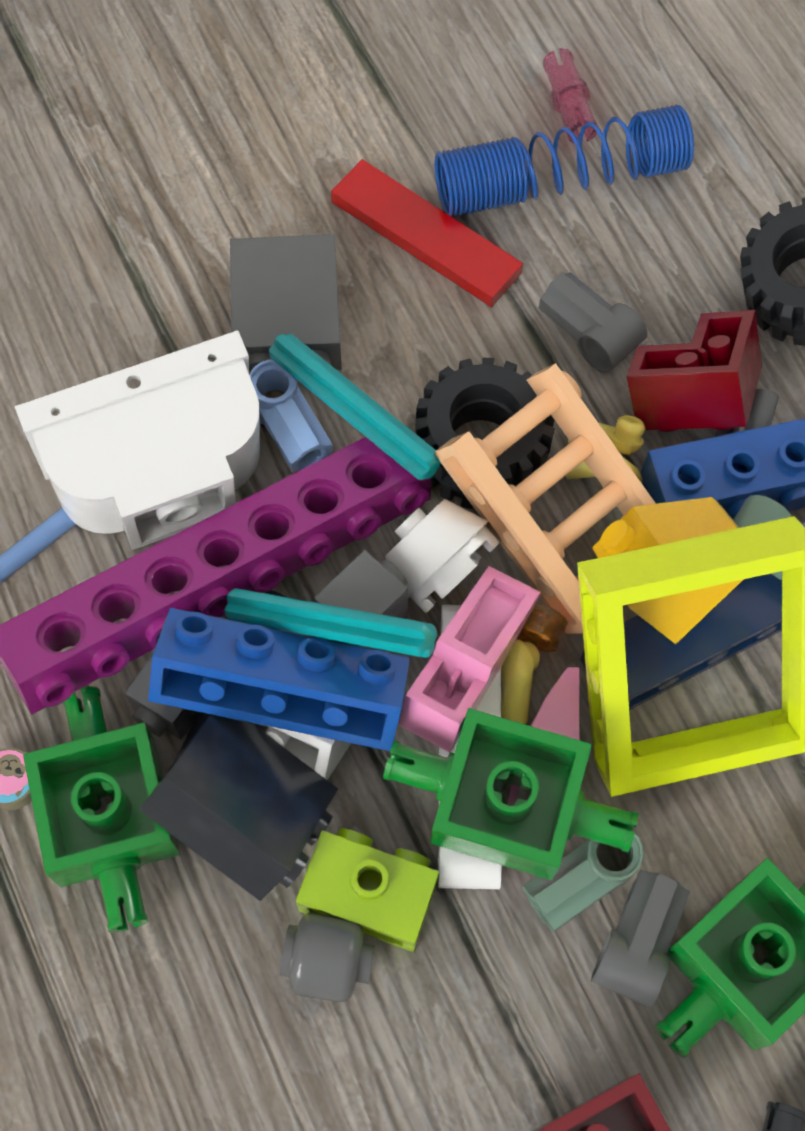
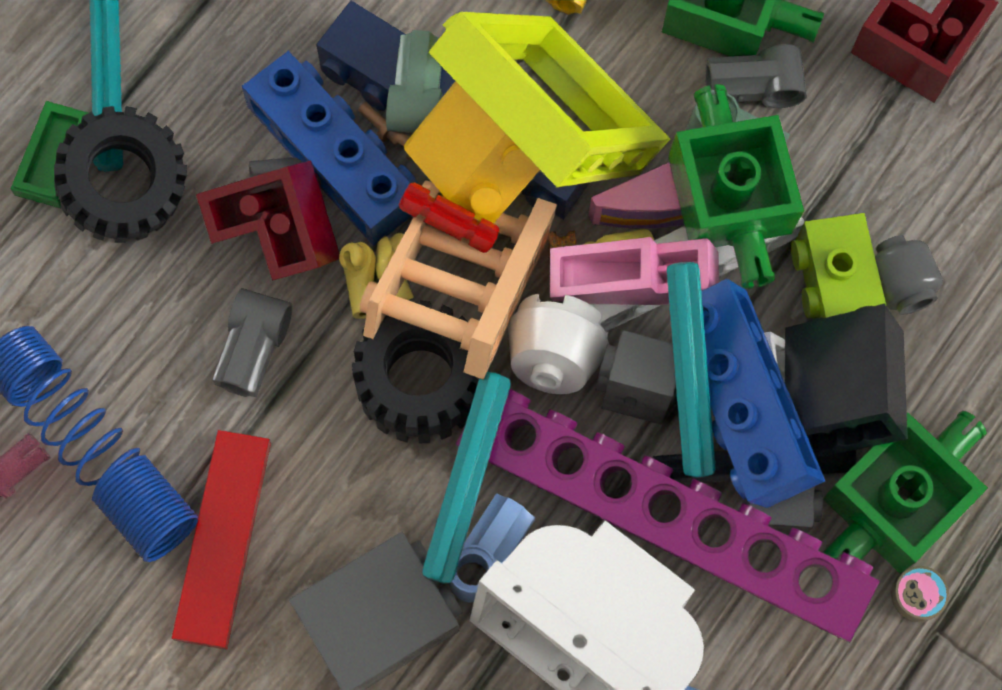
camera: 120 degrees left, 5 degrees up
none -> red axle [399,183,500,253]

